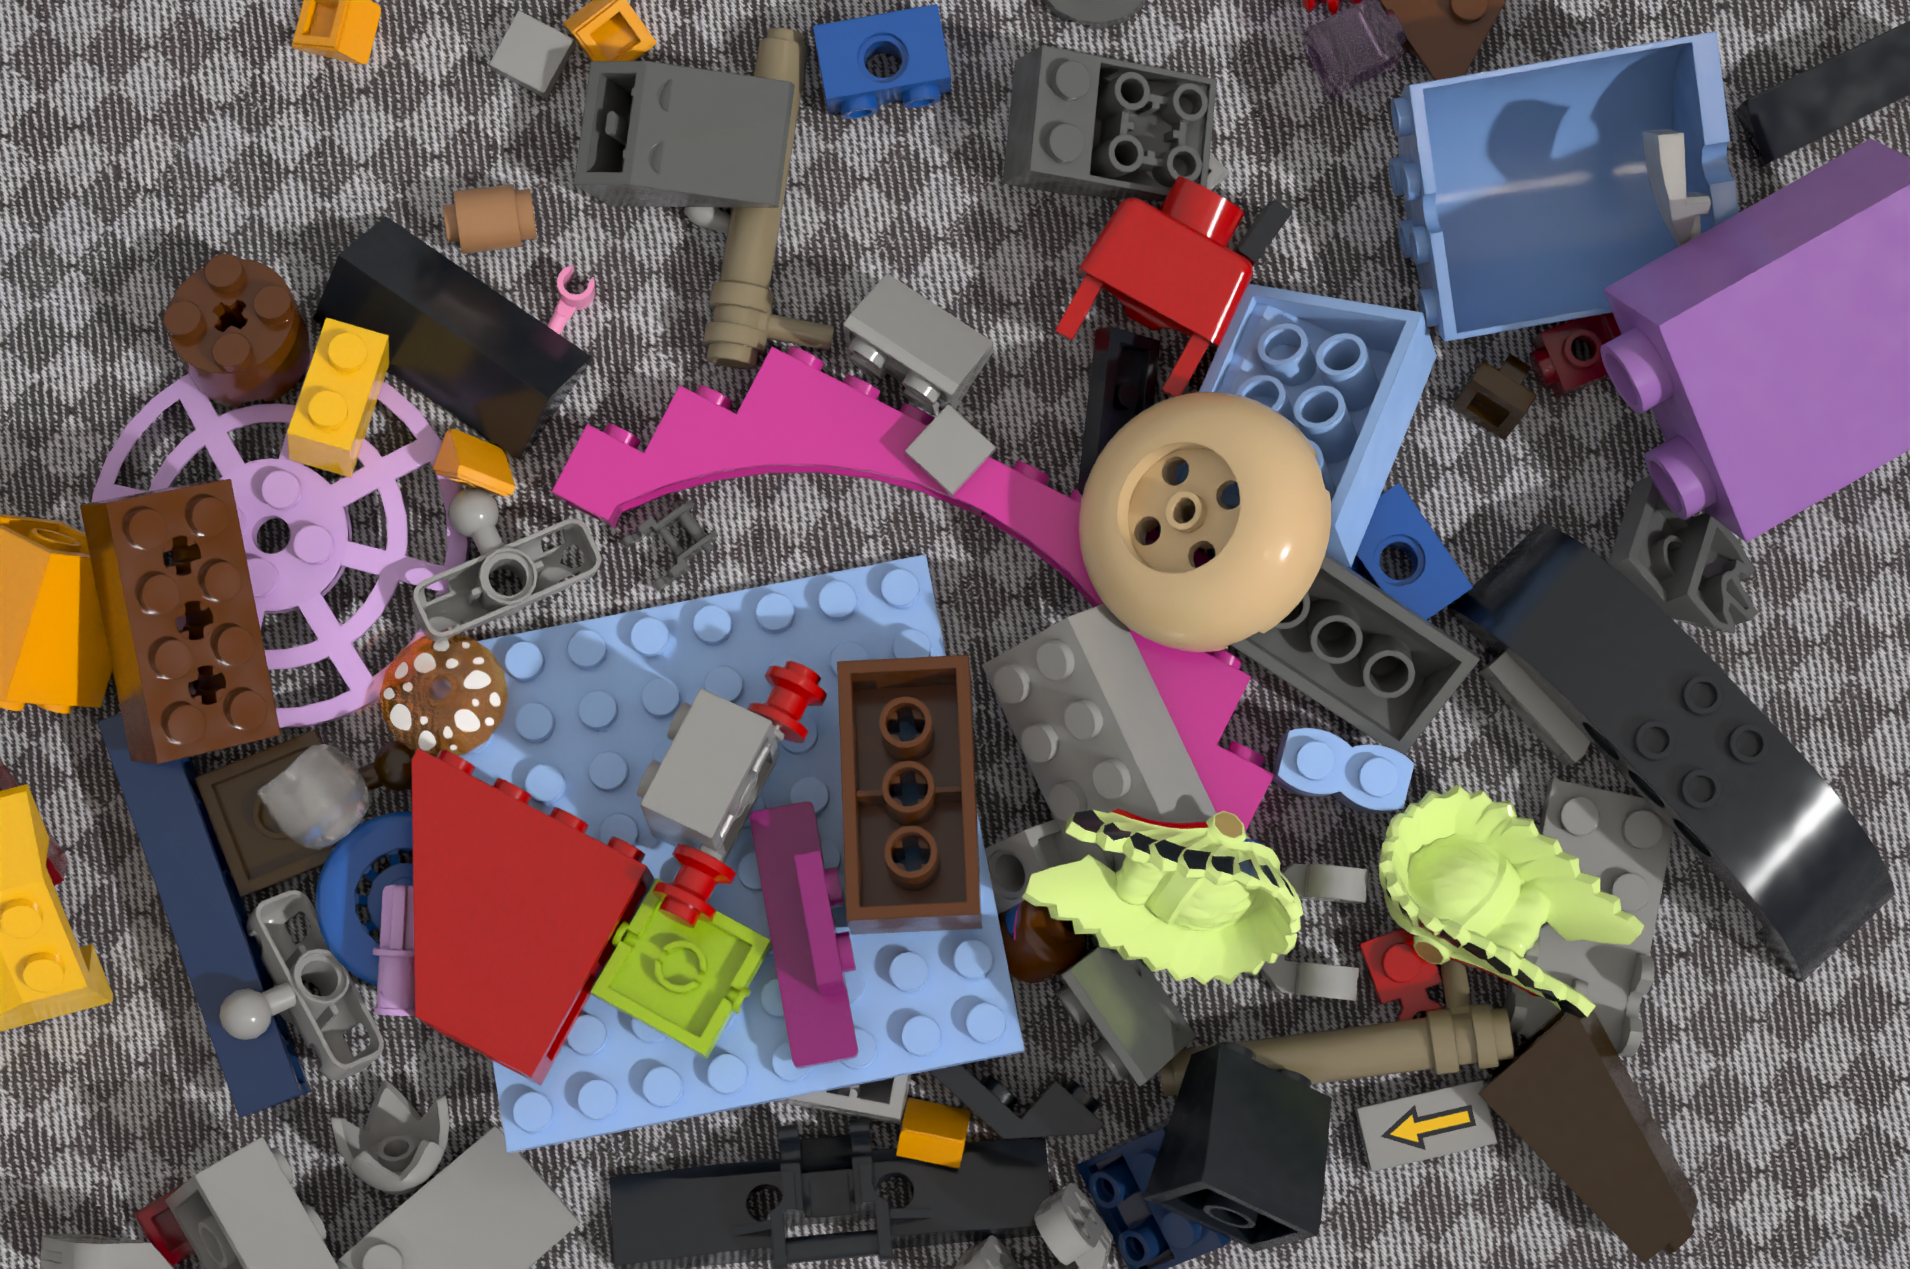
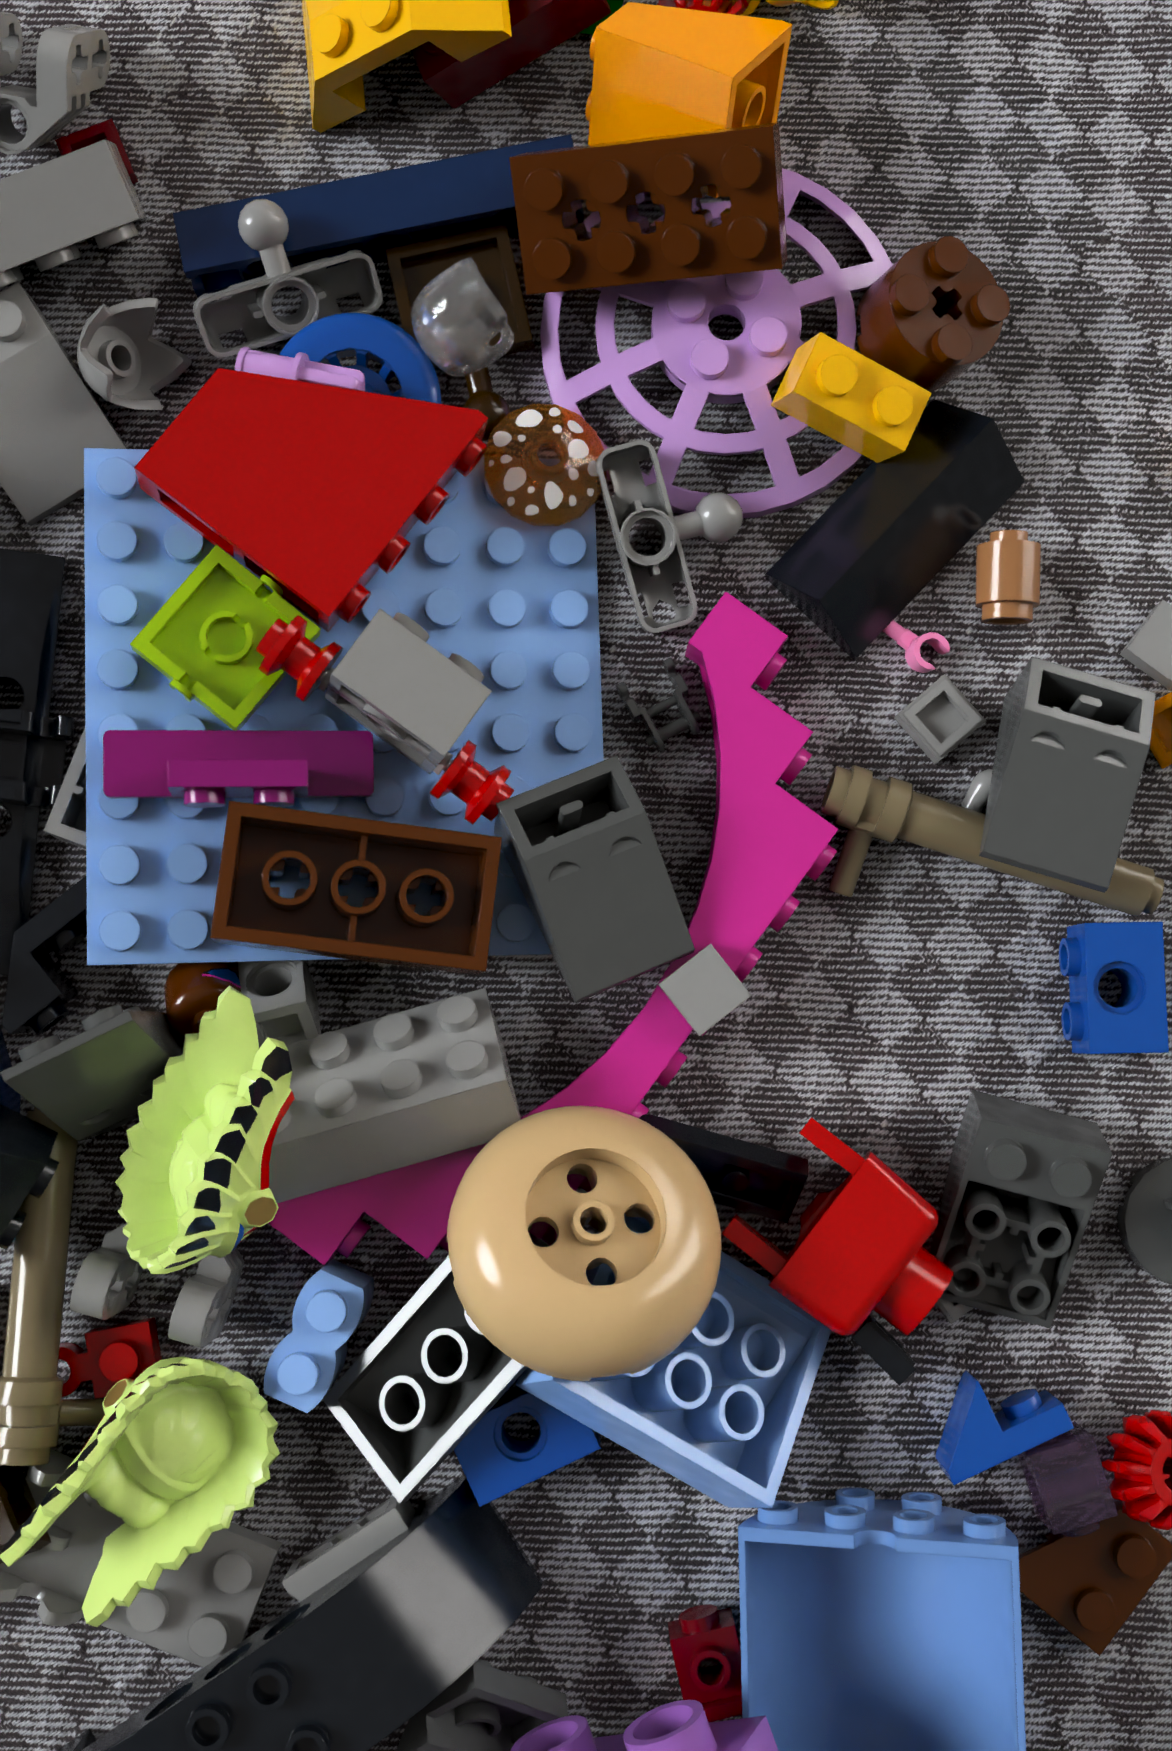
camera: 105 degrees right, 0 degrees up
light orange slope [432,429,516,497] -> none
light grey slope [843,273,994,415] -> none
light orange slope [896,1097,971,1169] -> none
dark brown tile [1451,354,1537,441] -> none
none -> dark grey slope [494,755,695,1003]
none -> light grey tile [894,674,986,764]
none -> blue slope [935,1370,1074,1485]

